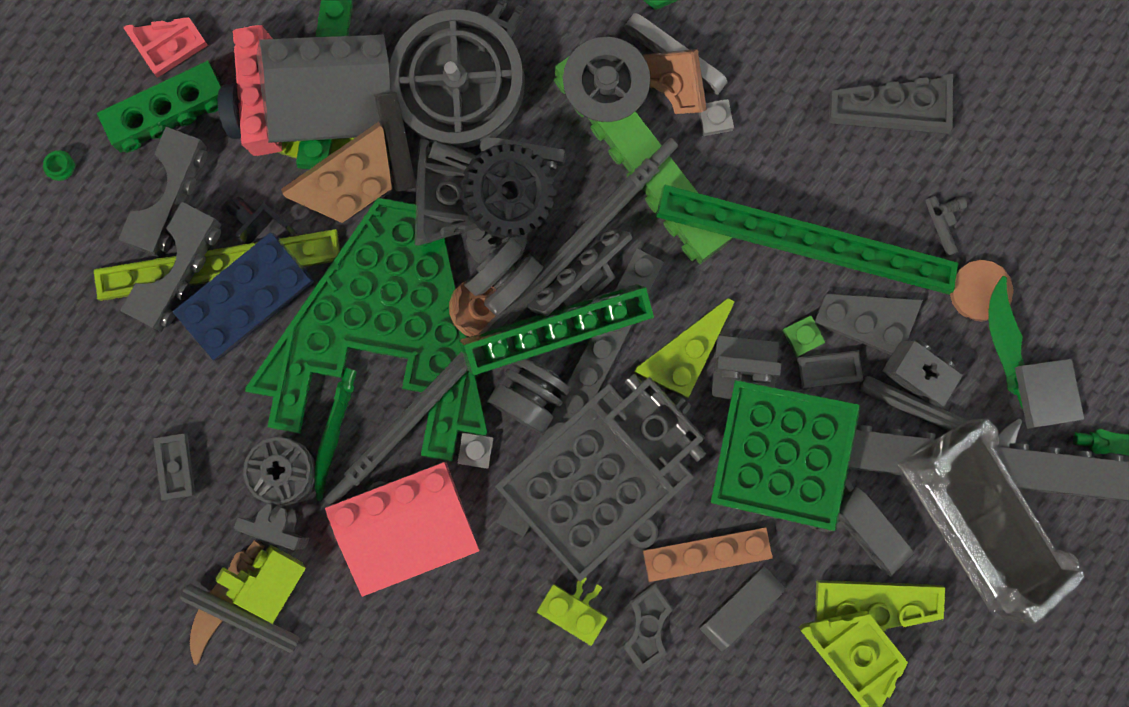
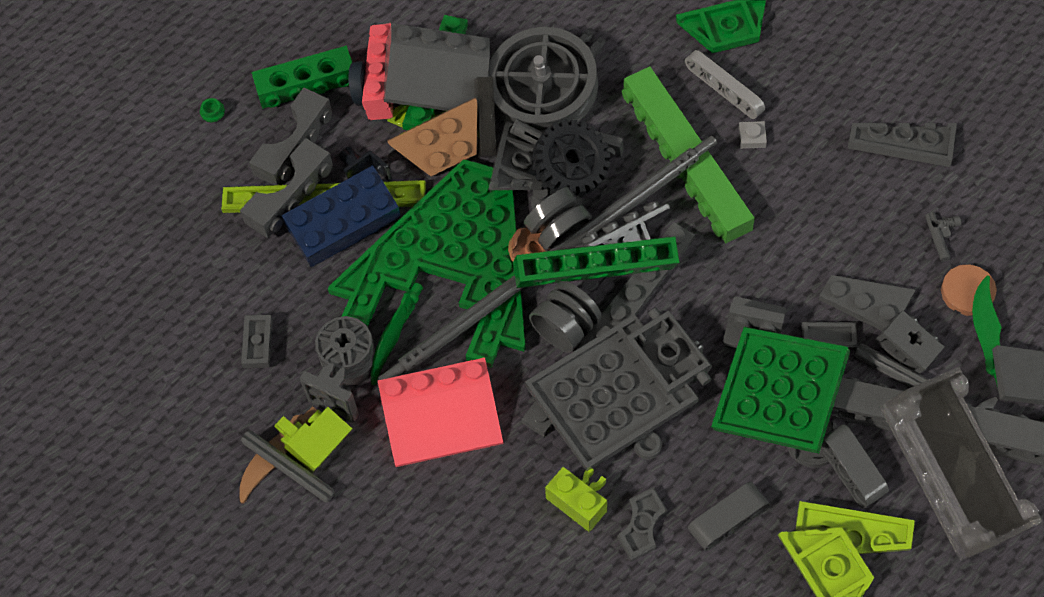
camera: 15 degrees right, 20 degrees down
coral wing [123,17,208,78] -> none
light grey plate [458,433,494,469] -> none
dark grey wheel [563,37,650,122] -> none
lime wing [634,299,735,399] -> none
nougat tile [643,49,707,114] -> none
nougat plate [643,527,773,582] -> none
green plate [656,185,958,295] -> none
bright green plate [782,316,825,357] -> none

